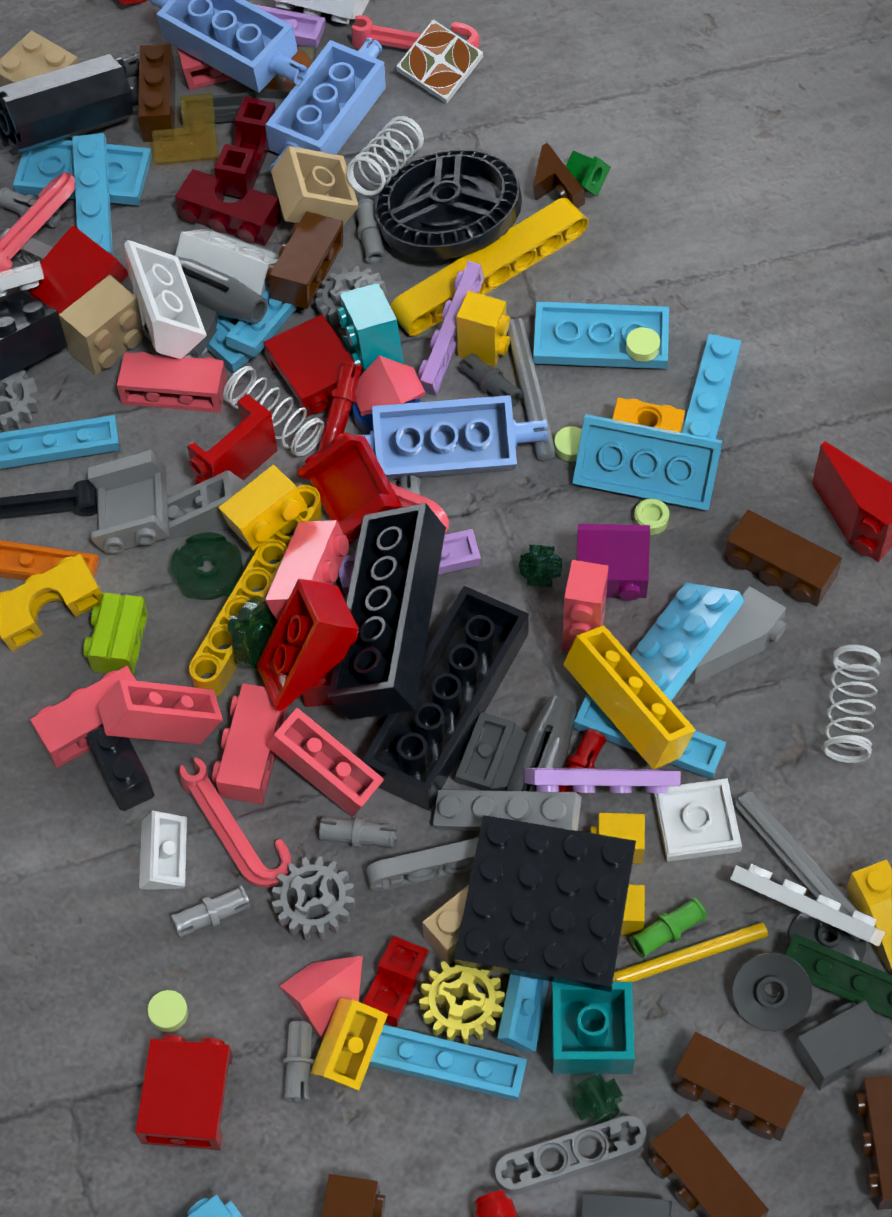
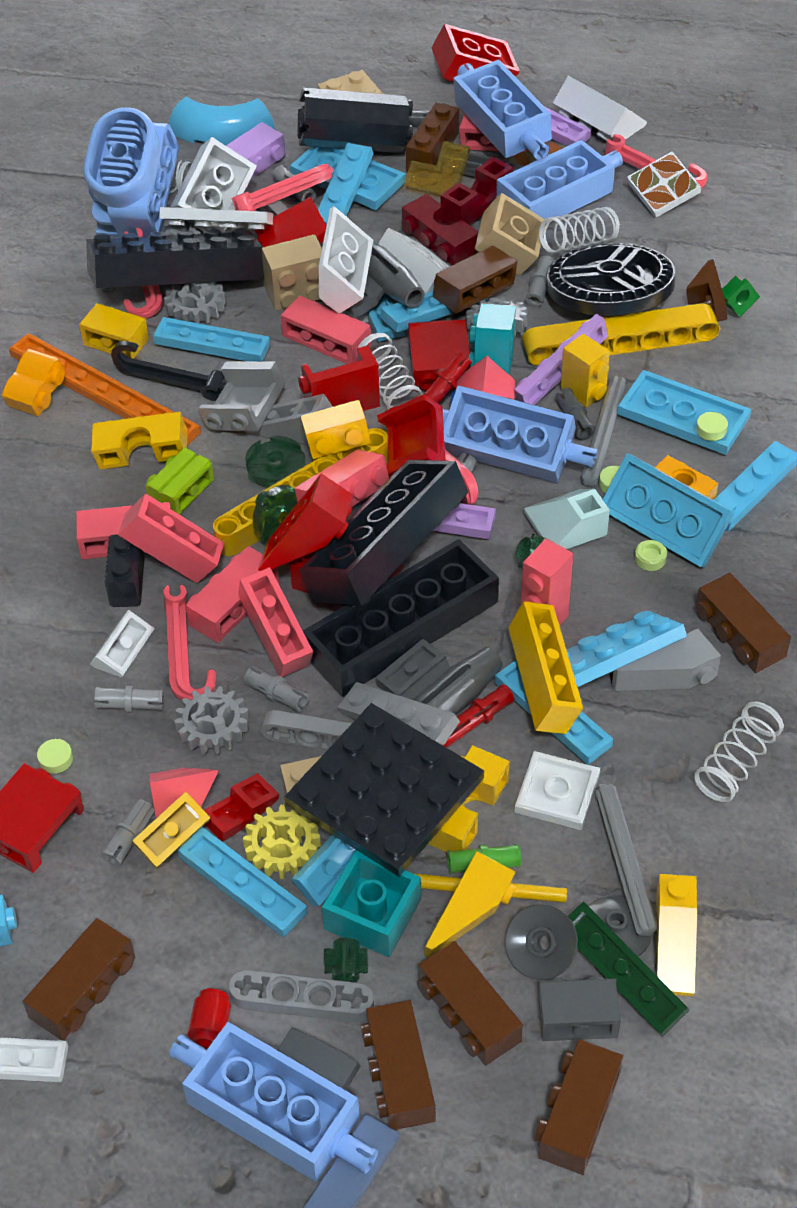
camera: 25 degrees right, 10 degrees down
lavender plate [524,768,681,793] -> none
magenta slope [576,524,650,601] -> none
white plate [730,864,885,946] -> none
none -> yellow slope [423,851,517,957]
none -> light aqua slope [524,489,610,549]

